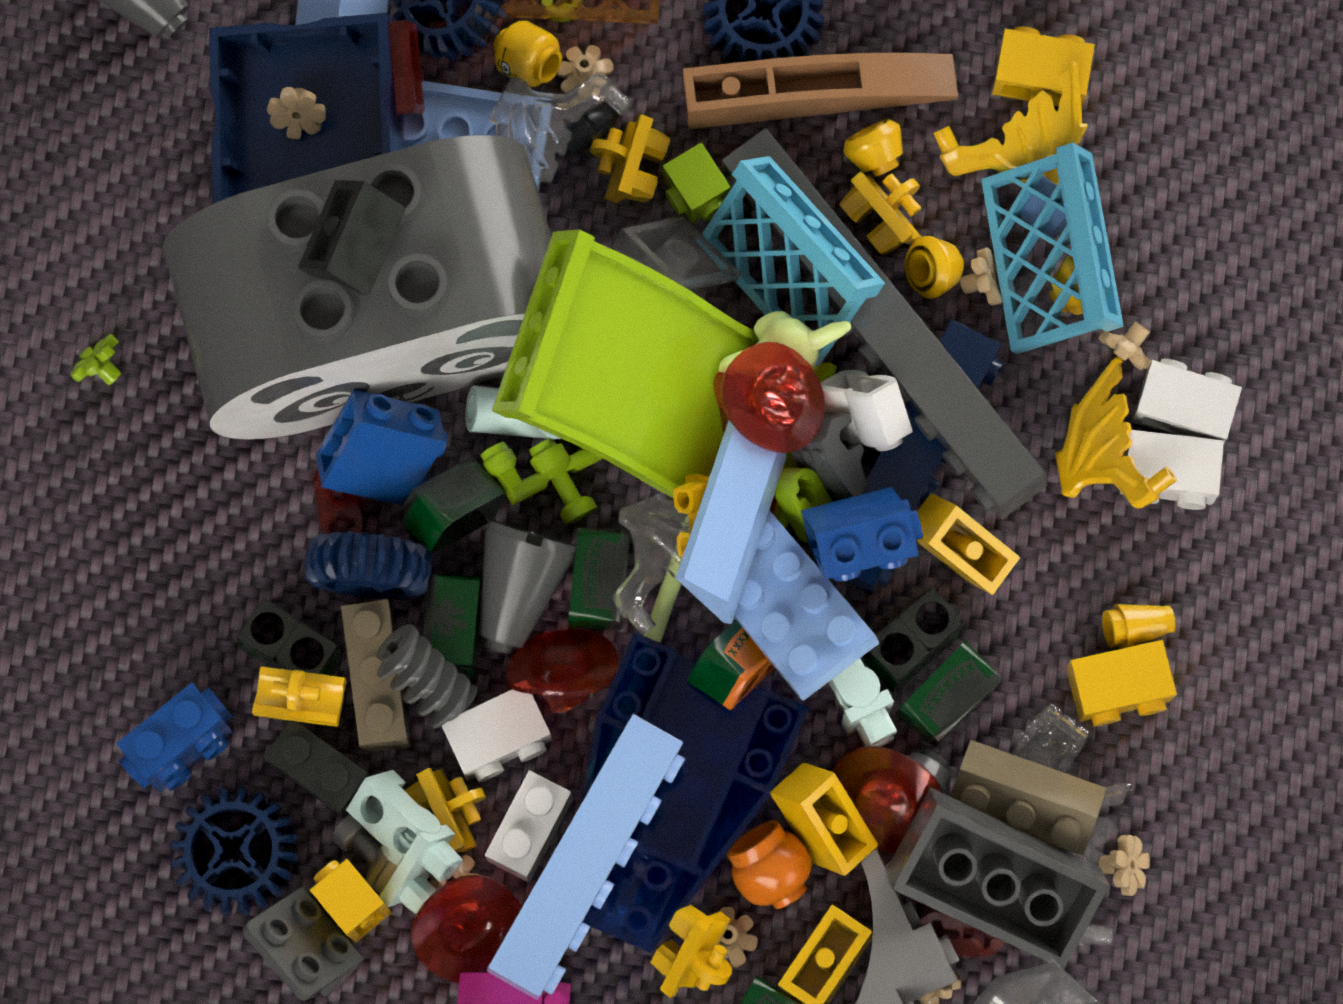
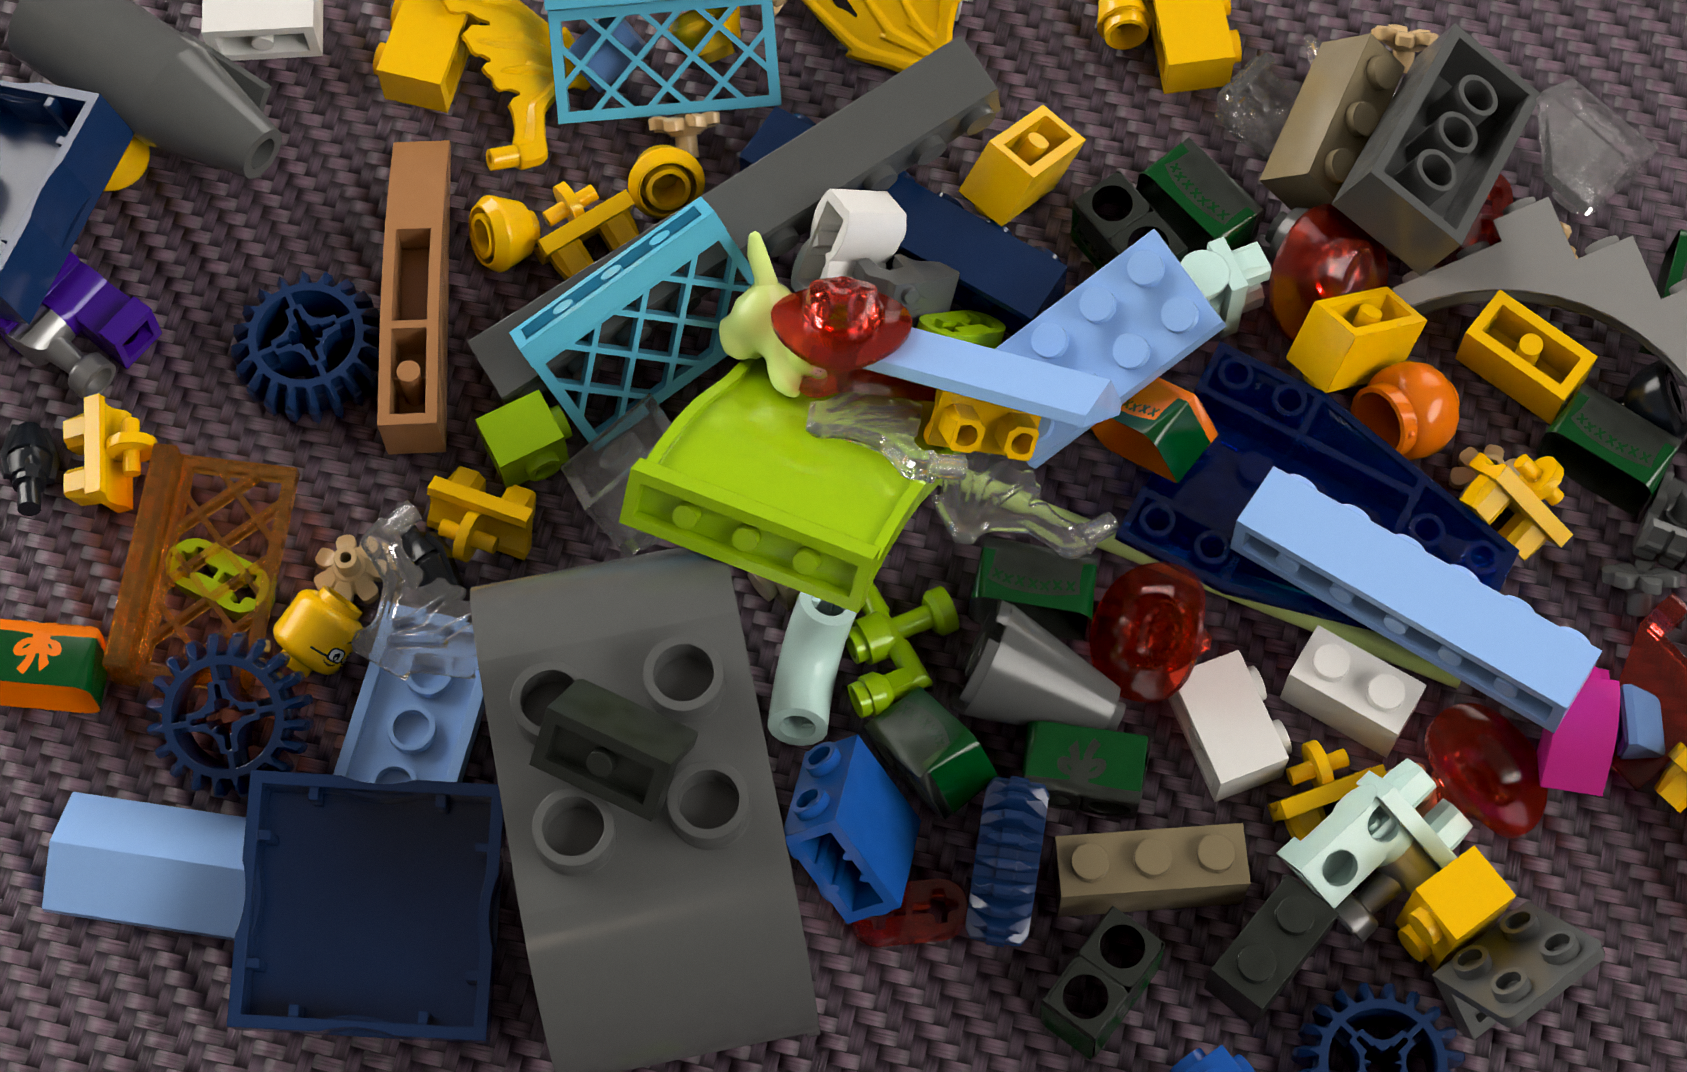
camera: 85 degrees left, 10 degrees down
yellow hips [252,666,346,727] -> none
tan plant [267,87,326,139] -> none
dark grey piece [376,624,478,728] -> none
clear red tile [388,20,425,116] -> none
blue brick [801,487,923,581] -> none
none -> clear animal [805,382,968,484]

